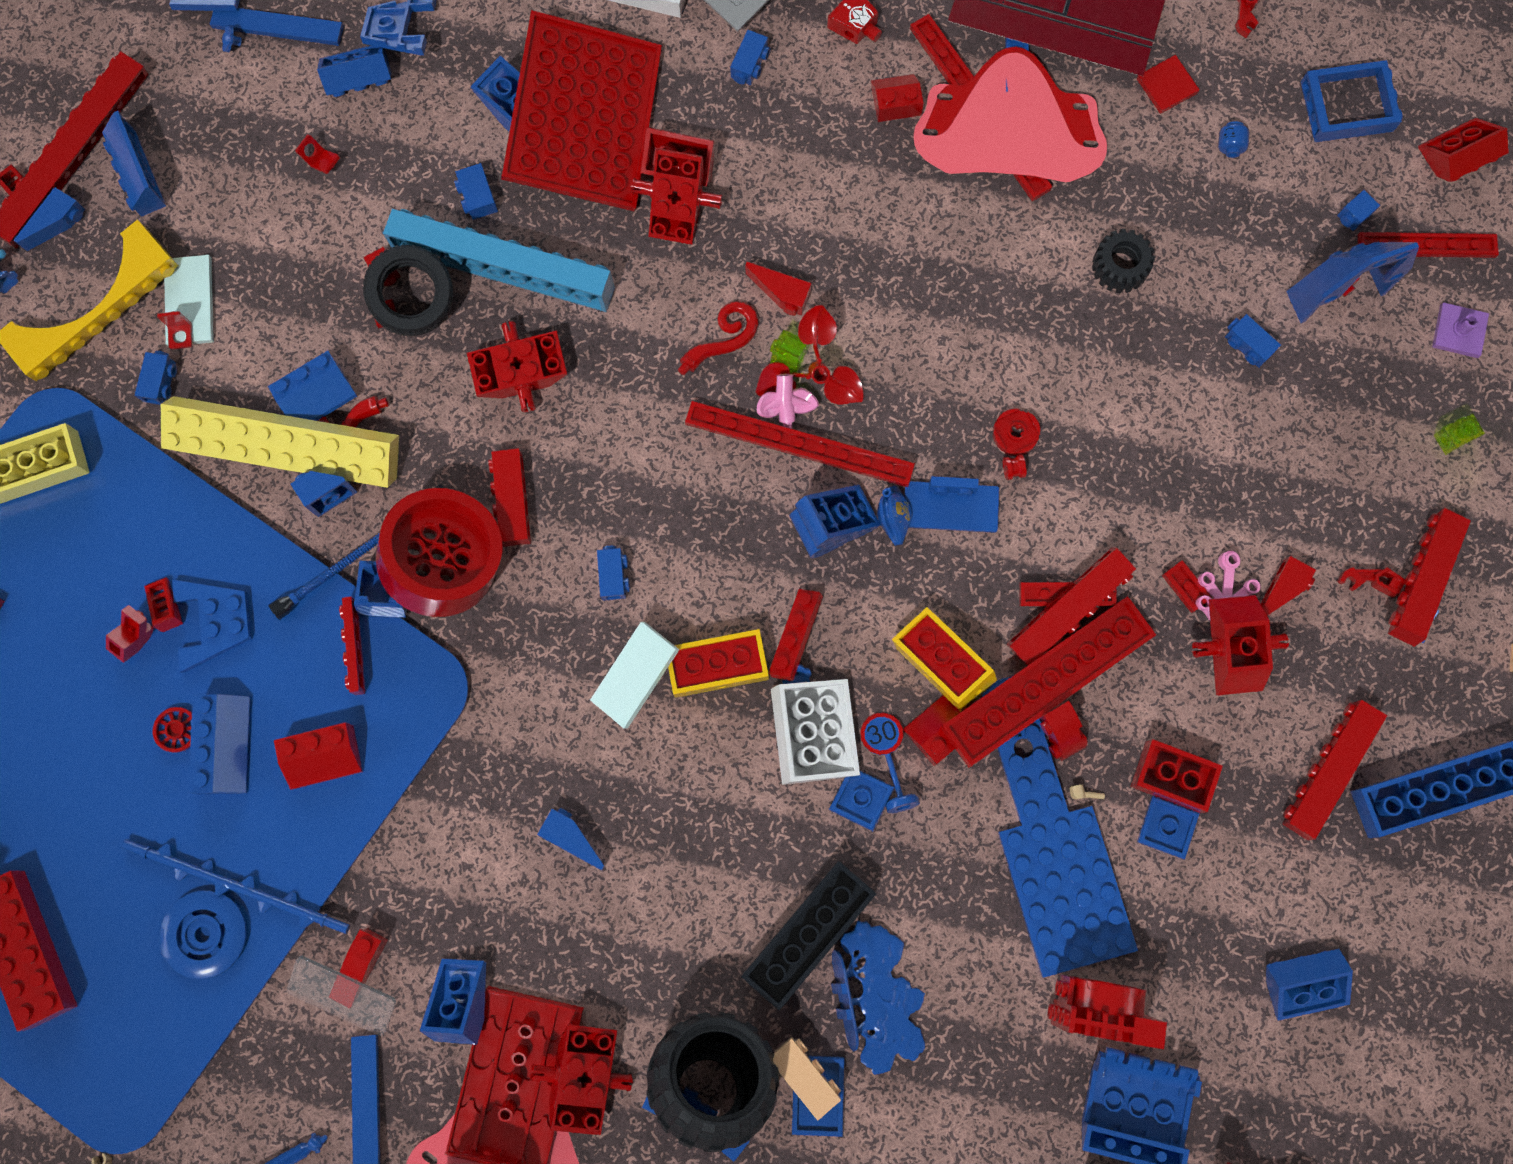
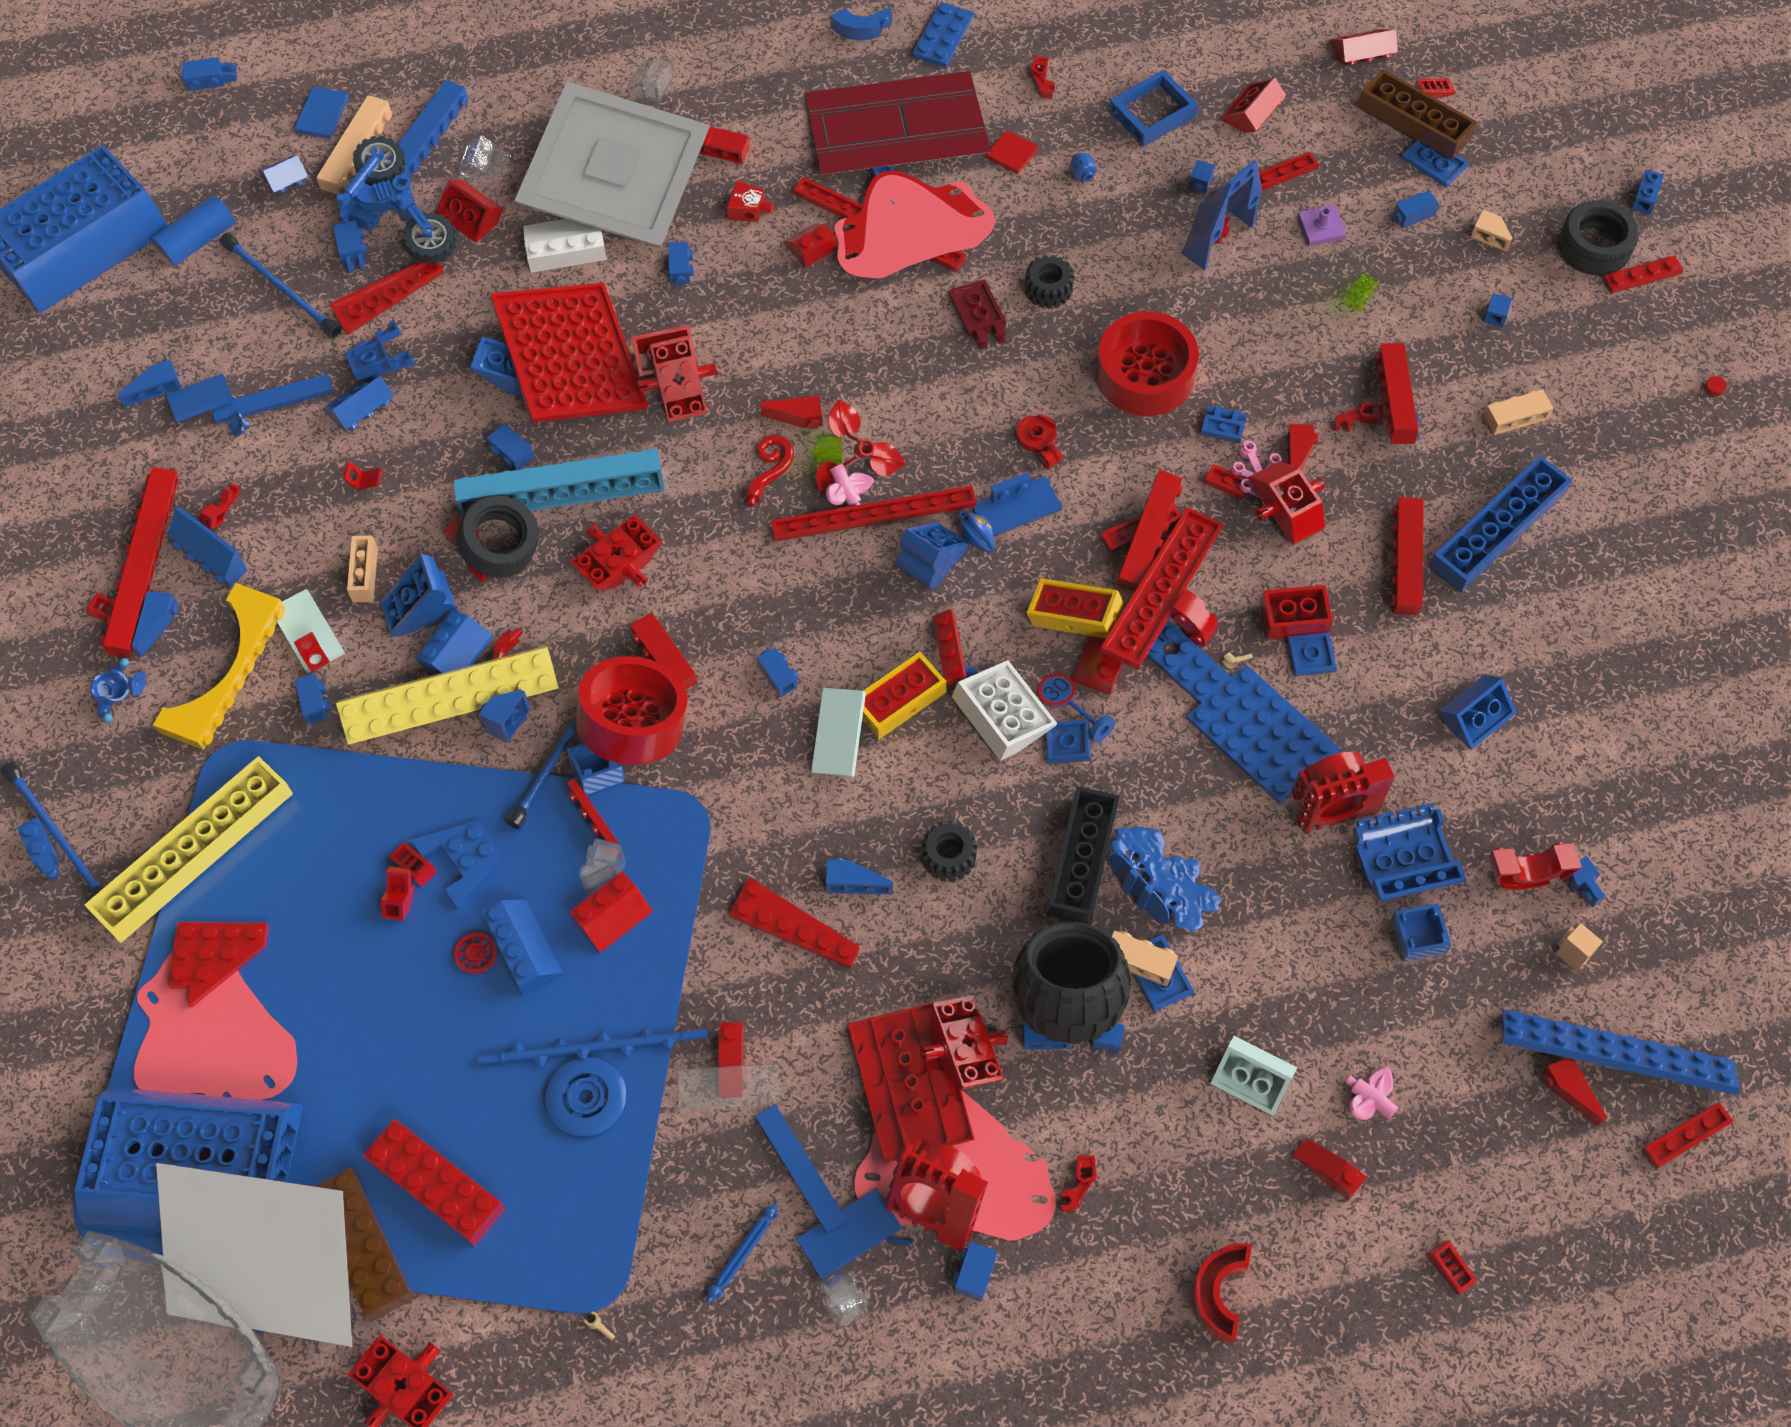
camera: 30 degrees left, 15 degrees down
blue slope [420,959,486,1045] -> none
blue brick [1225,314,1281,368] -> none
none -> red piece [199,483,239,530]
none -> light nougat brick [347,535,378,602]
none -> blue brick [380,554,457,636]
none -> clear slope [579,838,626,896]
none -> red wing [729,877,860,969]
none -> black tyre [922,821,977,882]
none -> dark red tile [949,279,1006,349]
none -> red wheel [1096,311,1199,416]
none -> blue plate [1201,405,1247,443]

